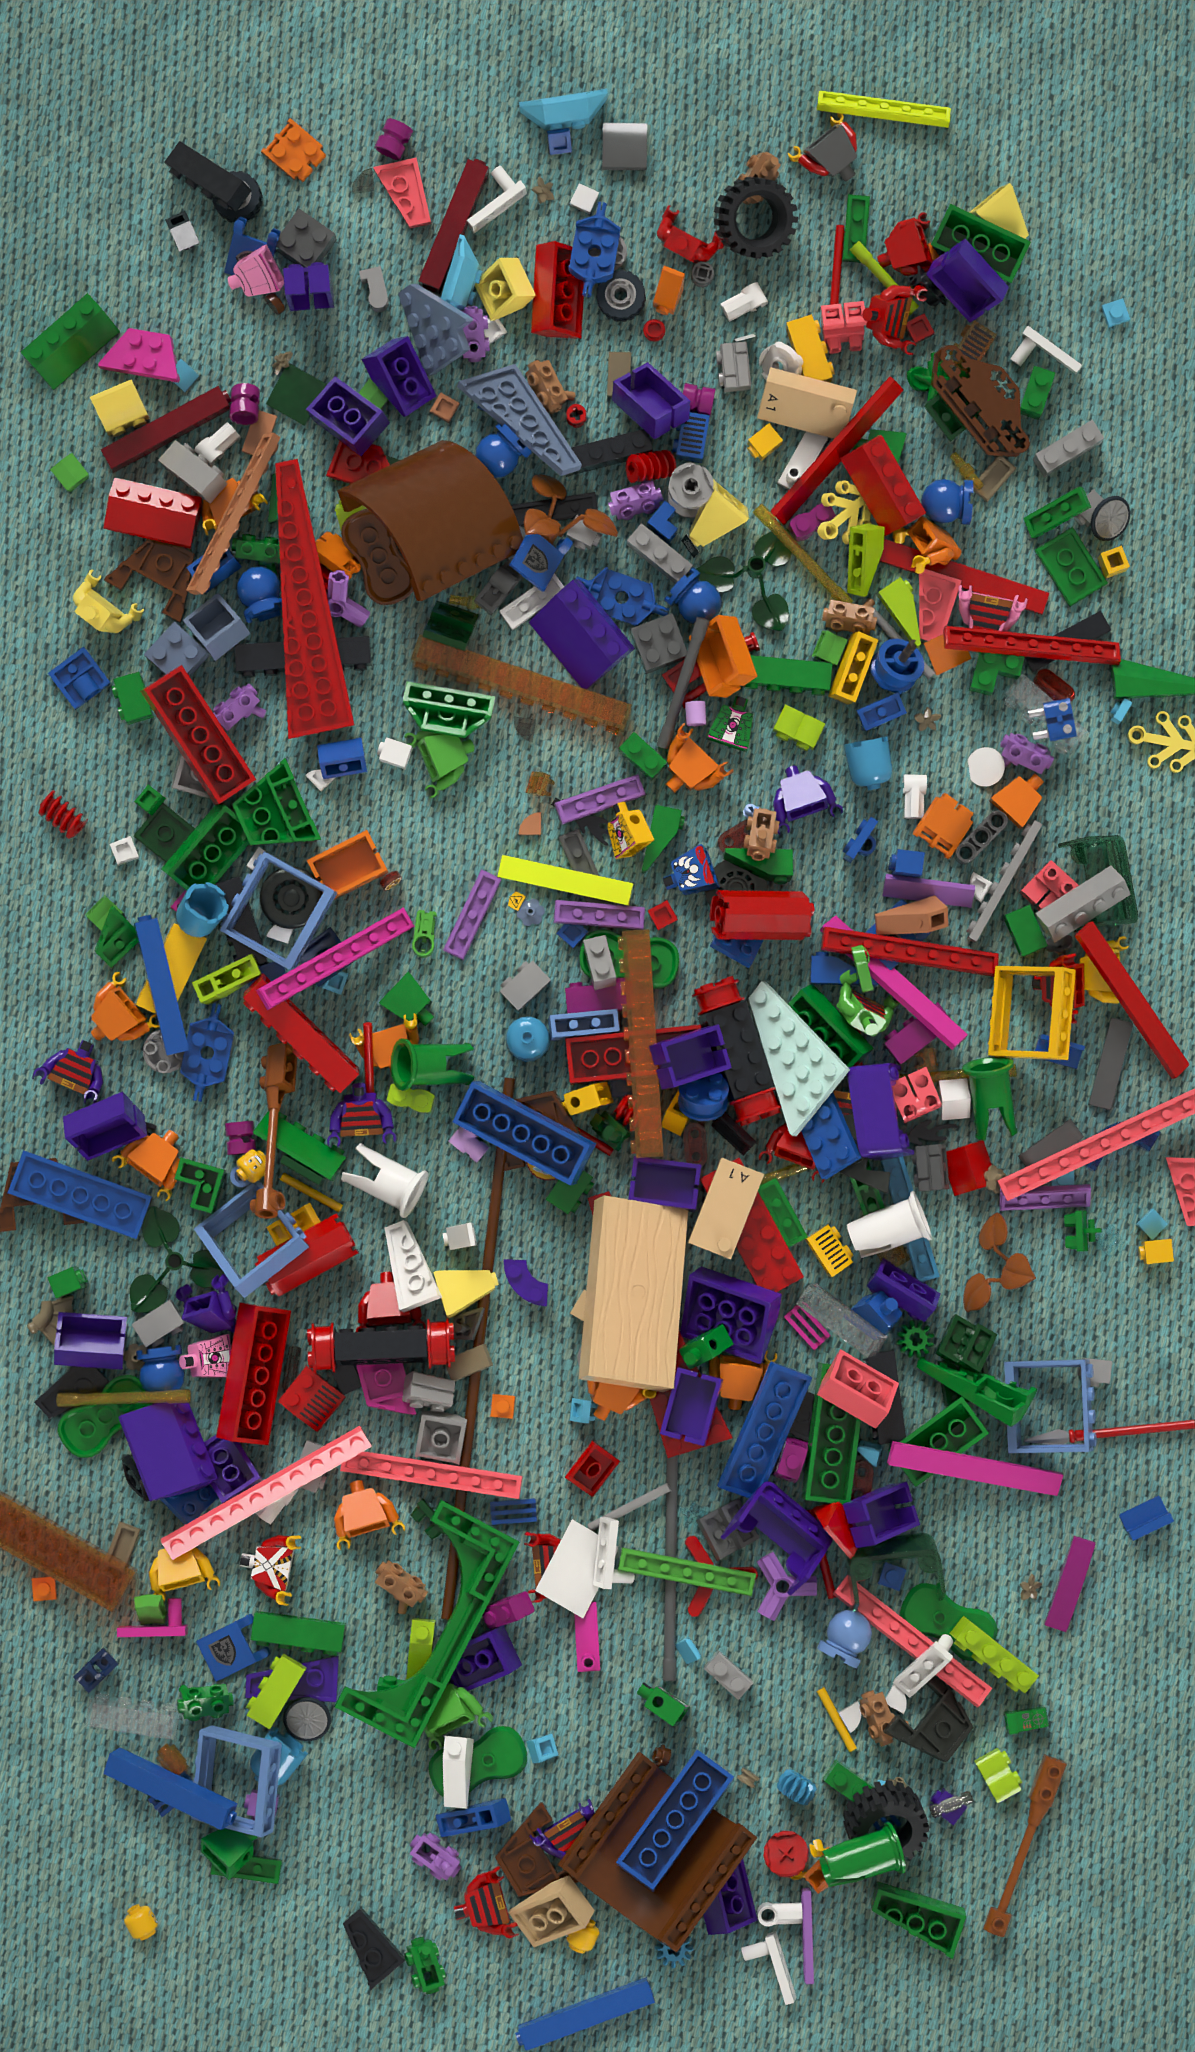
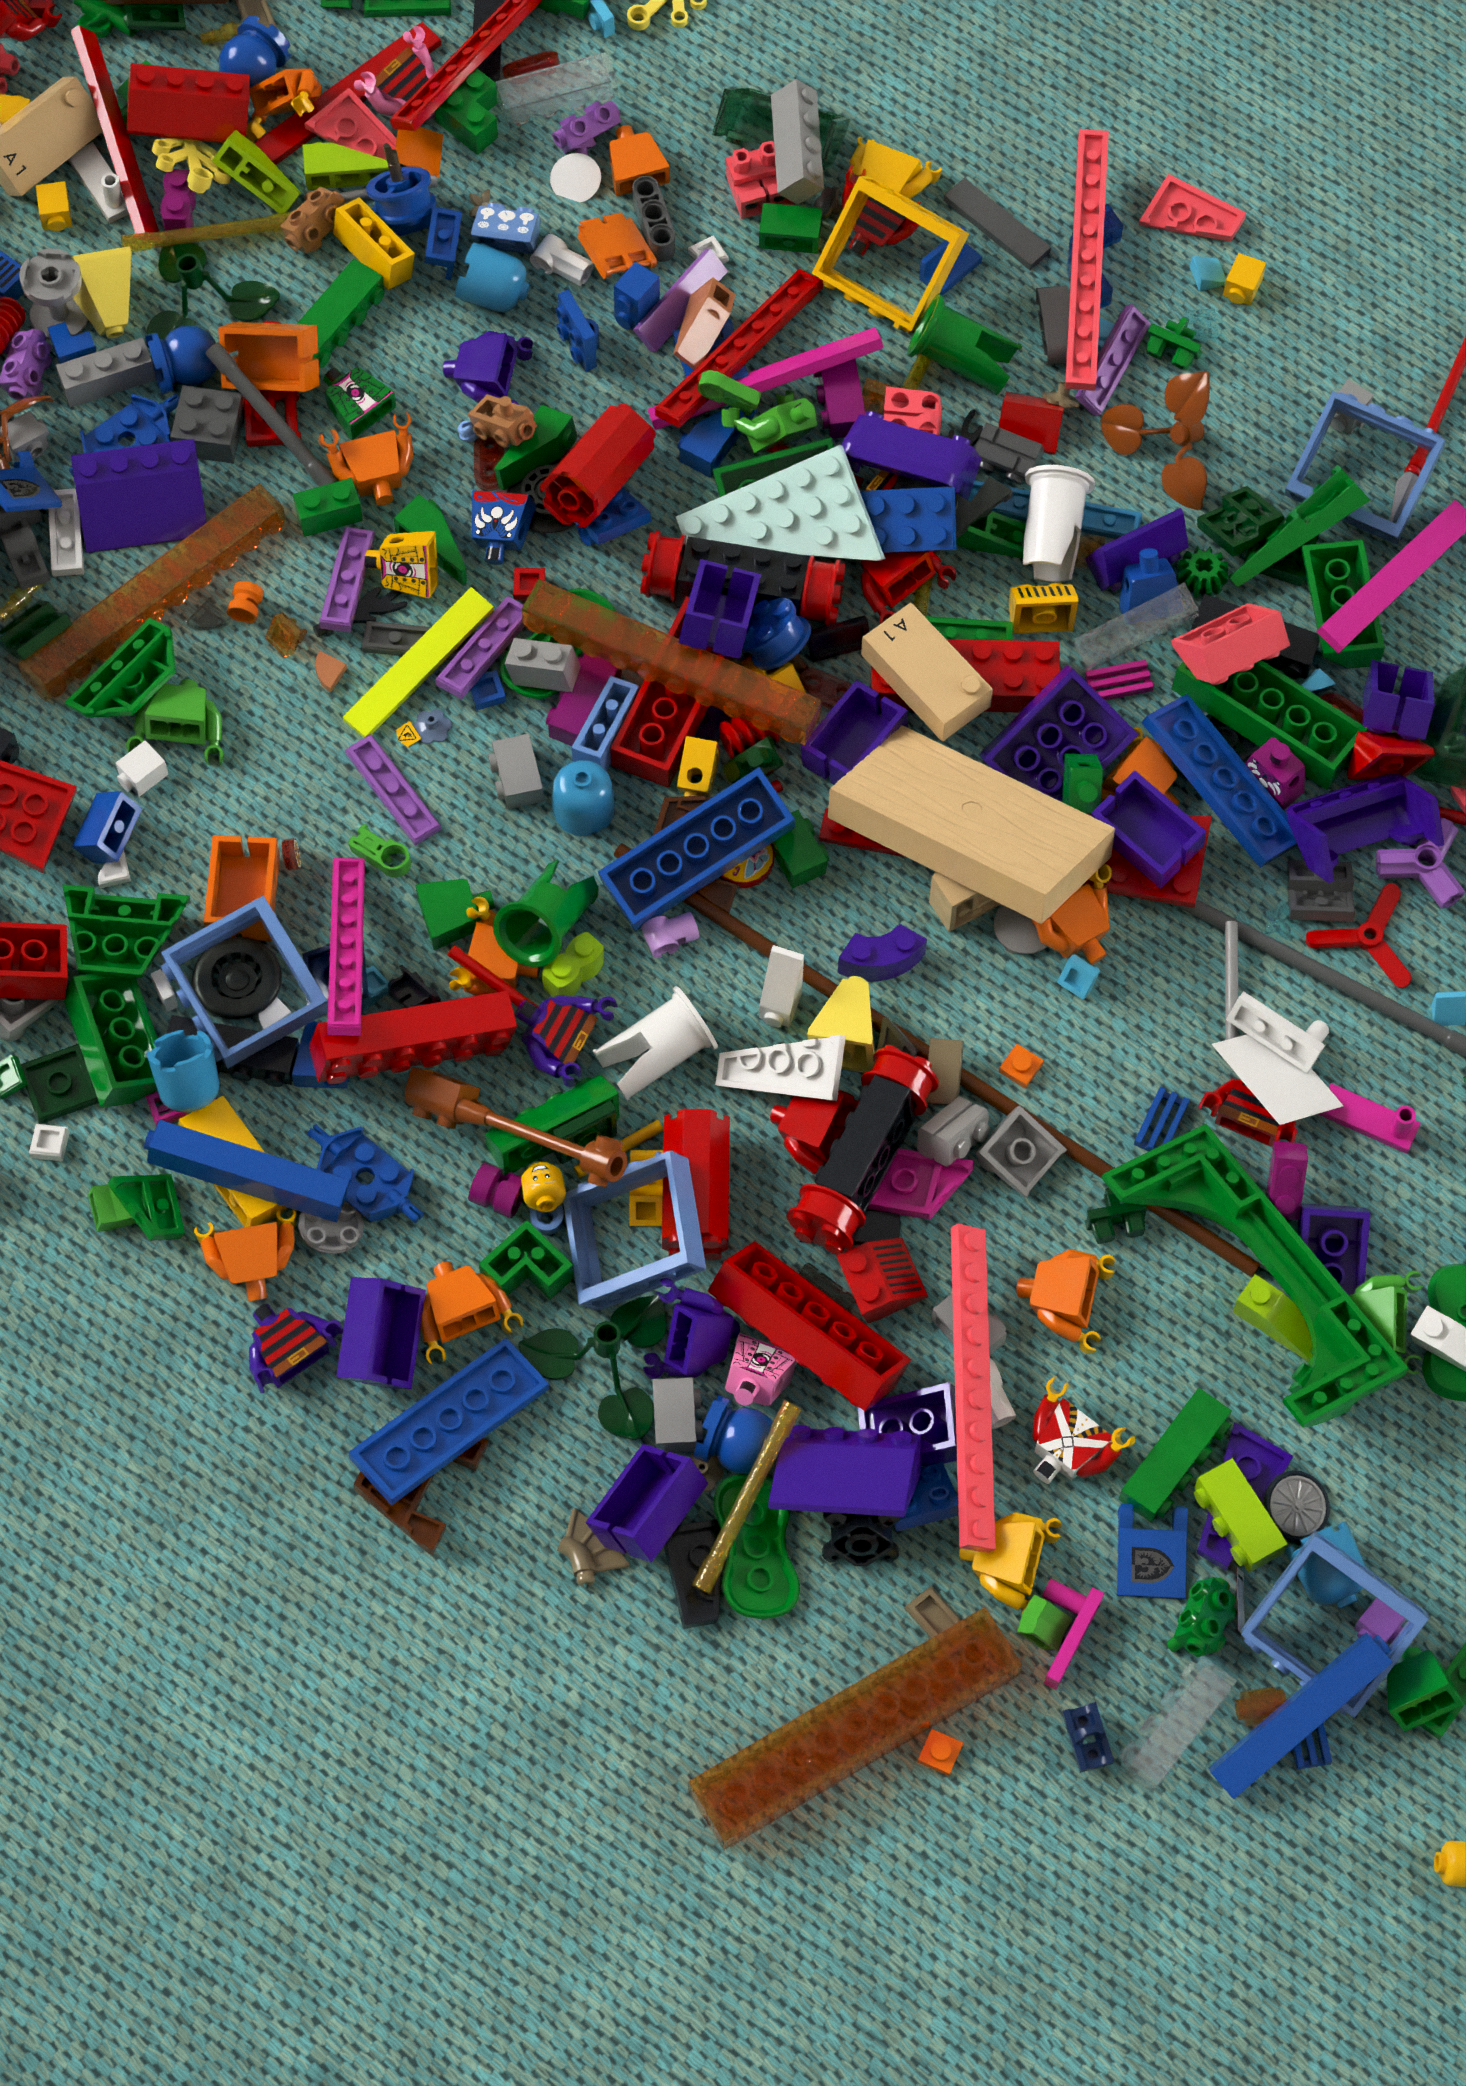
camera: 60 degrees left, 20 degrees down
green brick [47,1267,88,1298] -> none
lime slope [192,954,262,1005] -> none
coral plate [340,1451,523,1499] -> none
medium nougat brick [375,1560,428,1614] -> none
red slope [565,1440,620,1497] -> none
bright green tile [618,1547,756,1596] -> none
black sticker [681,534,699,558] -> none
lavender piece [685,701,706,727] -> none
lime brick [773,705,825,751] -> none
bright green piece [812,630,848,667] -> none
white piece [939,1078,971,1120] -> none
light grey plate [966,820,1043,943] -> none
blue piece [1028,698,1077,742] -> none
red tile [1075,921,1190,1079] -> none
none -> orange wheel [226,581,264,623]
none -> black hinge [388,965,441,1008]
none -> medium blue slope [471,203,541,254]
none -> white sticker [1237,1567,1245,1633]

